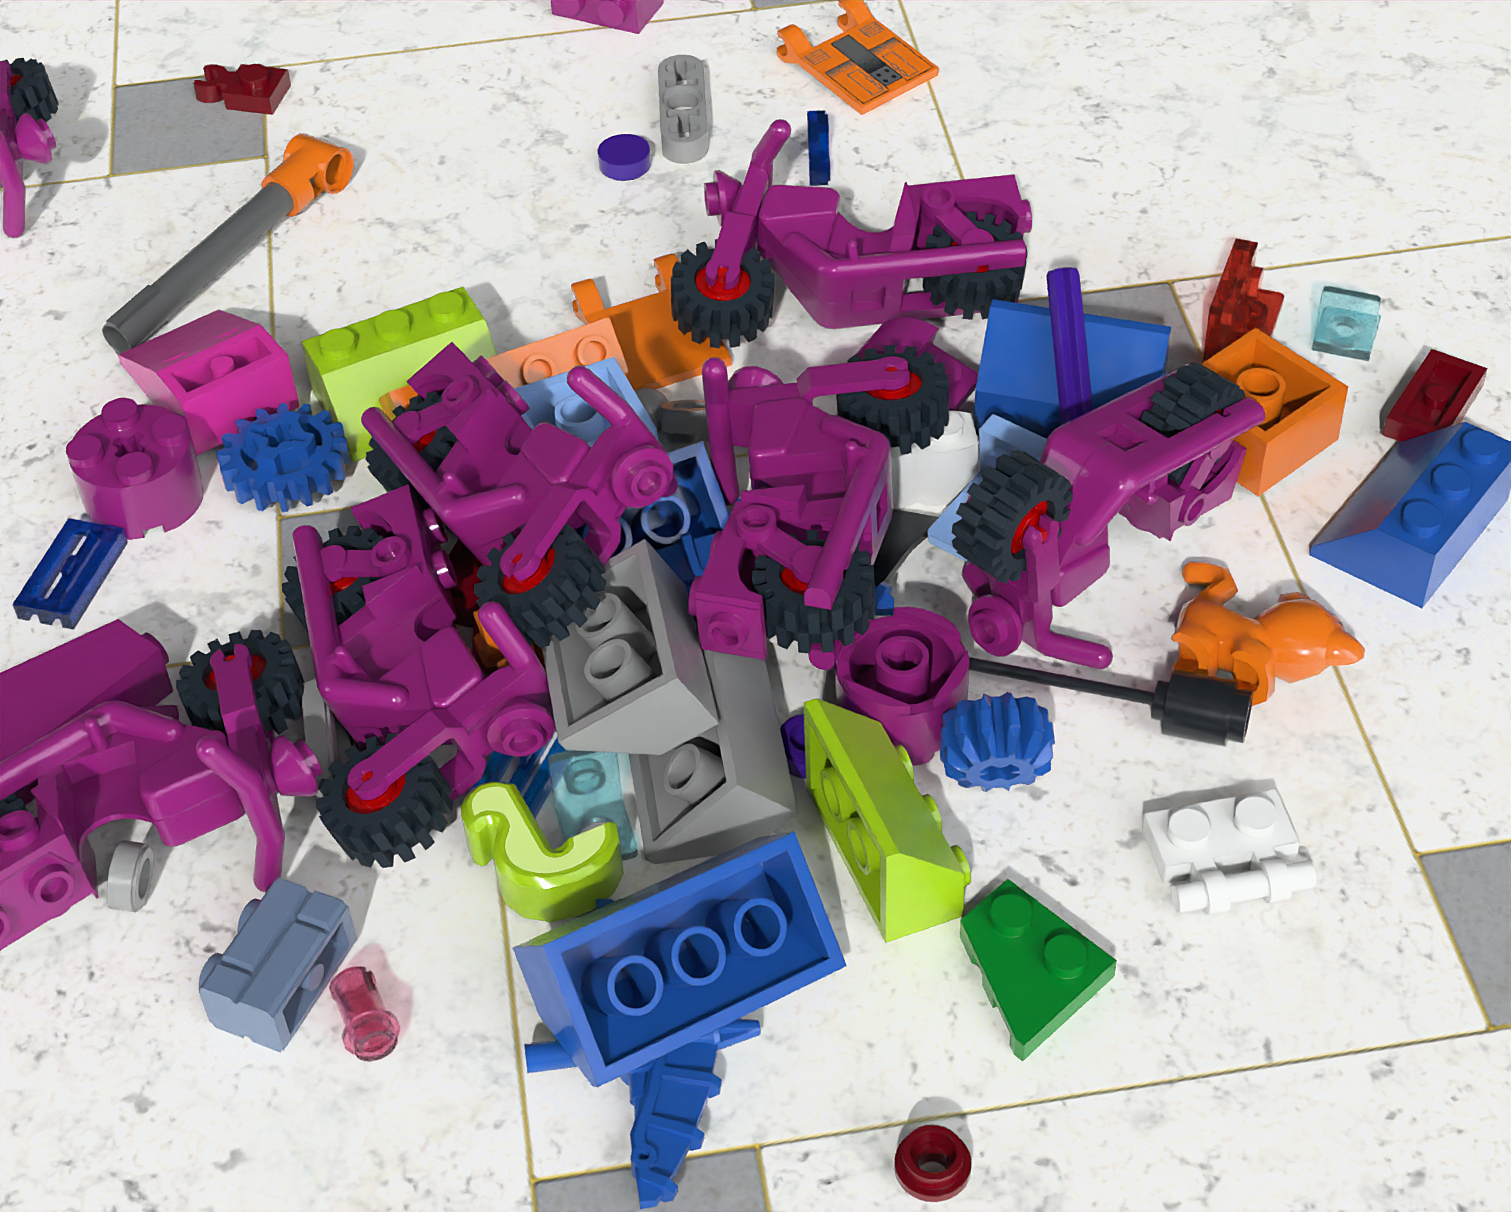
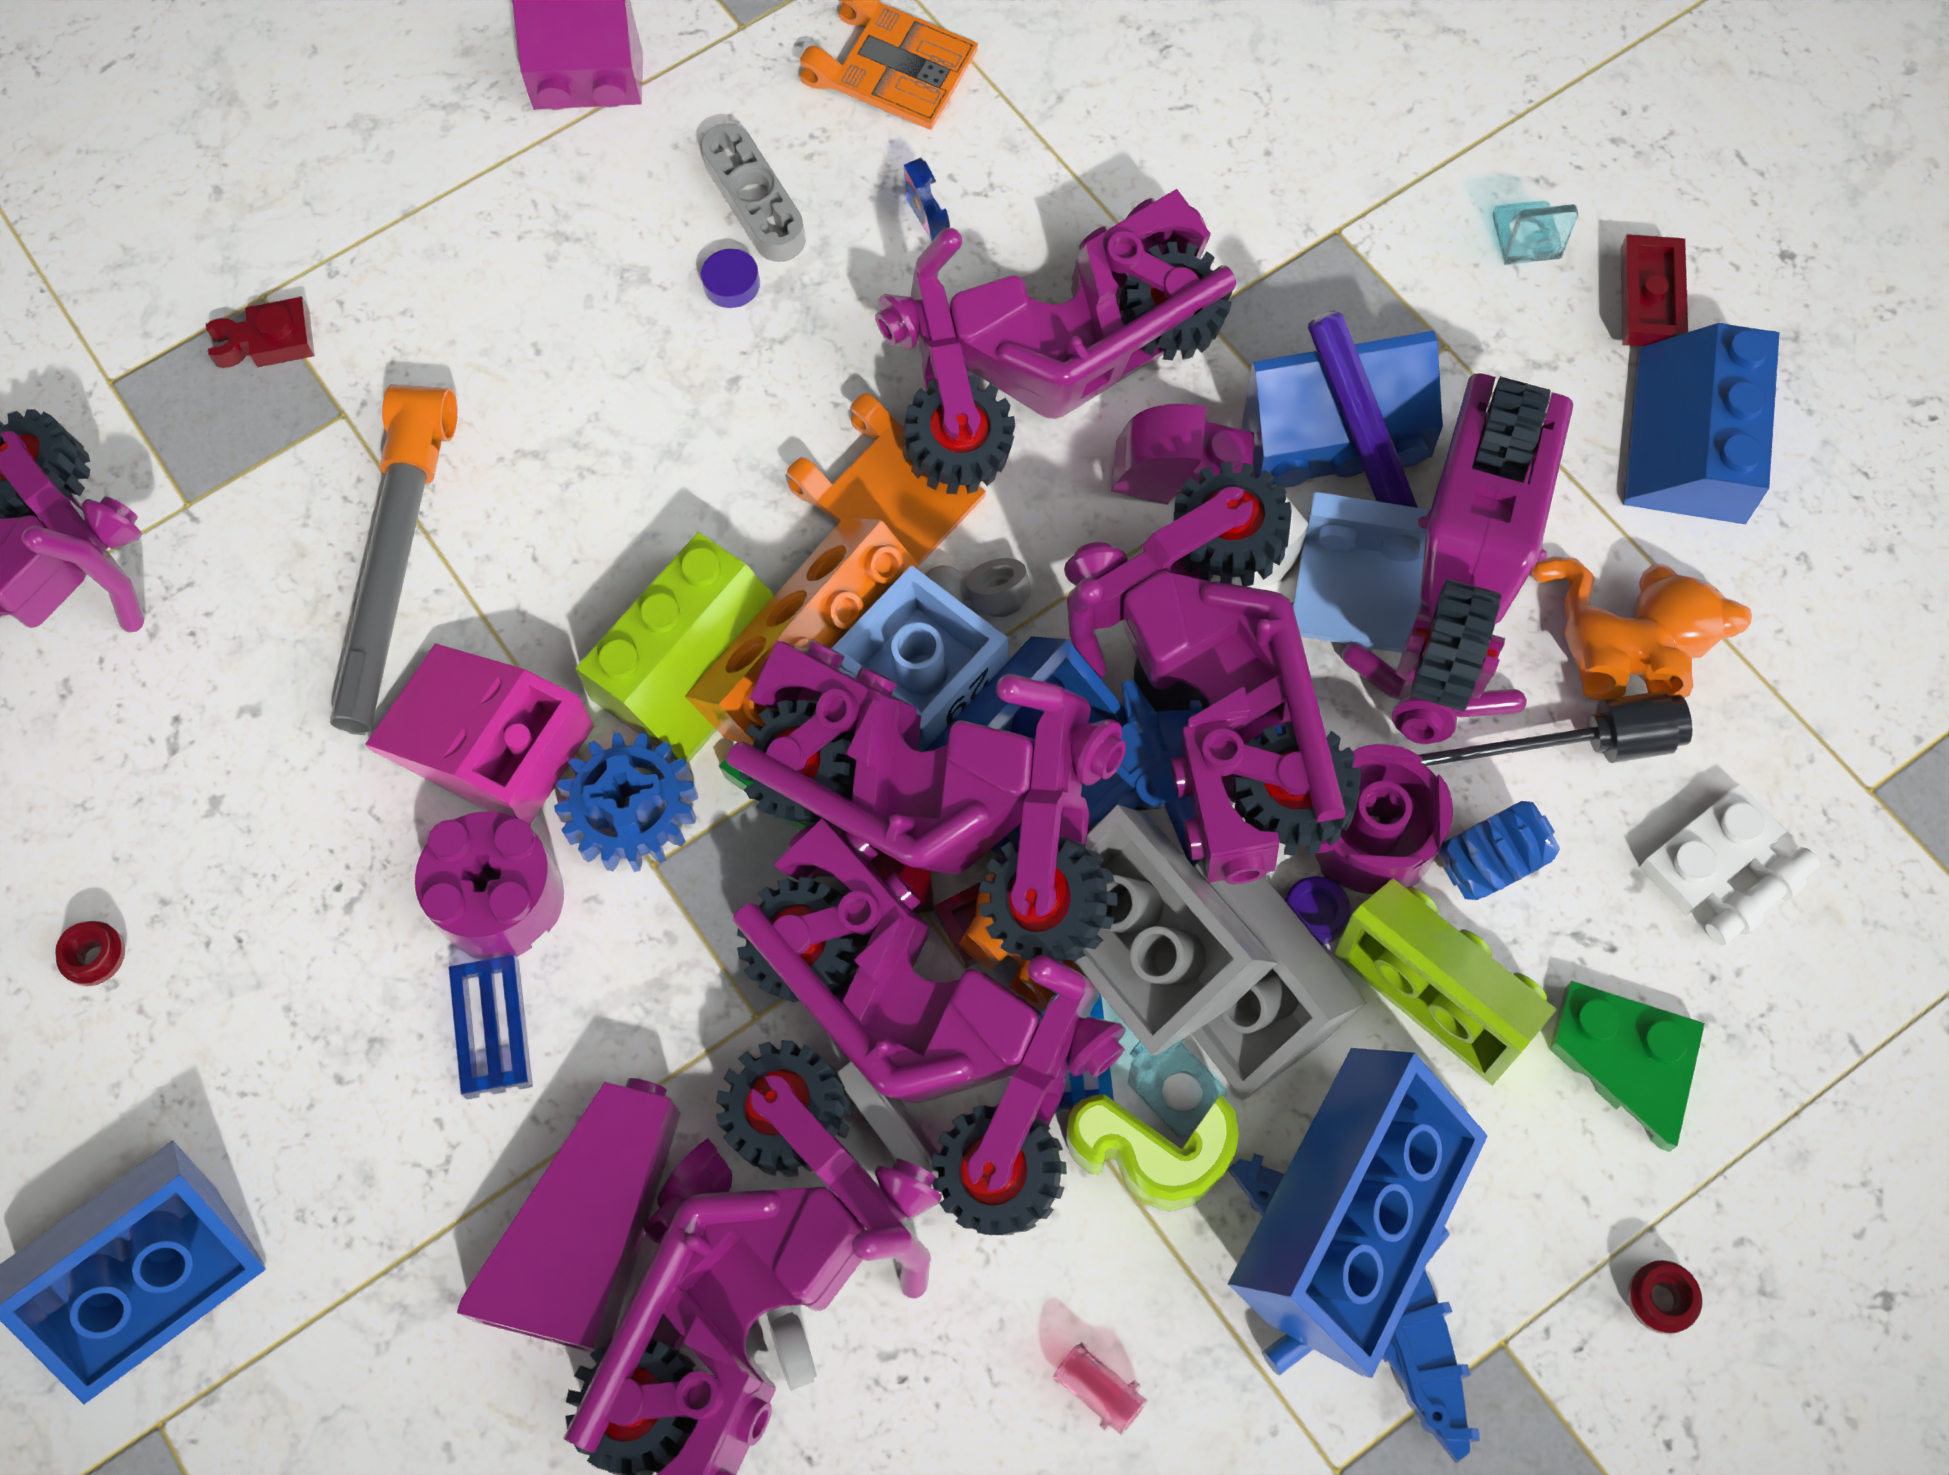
camera: 25 degrees left, 20 degrees up
sand blue brick [198,877,357,1053] -> none
orange brick [1201,328,1349,496] -> none
clear red bracket [1202,238,1284,362] -> none

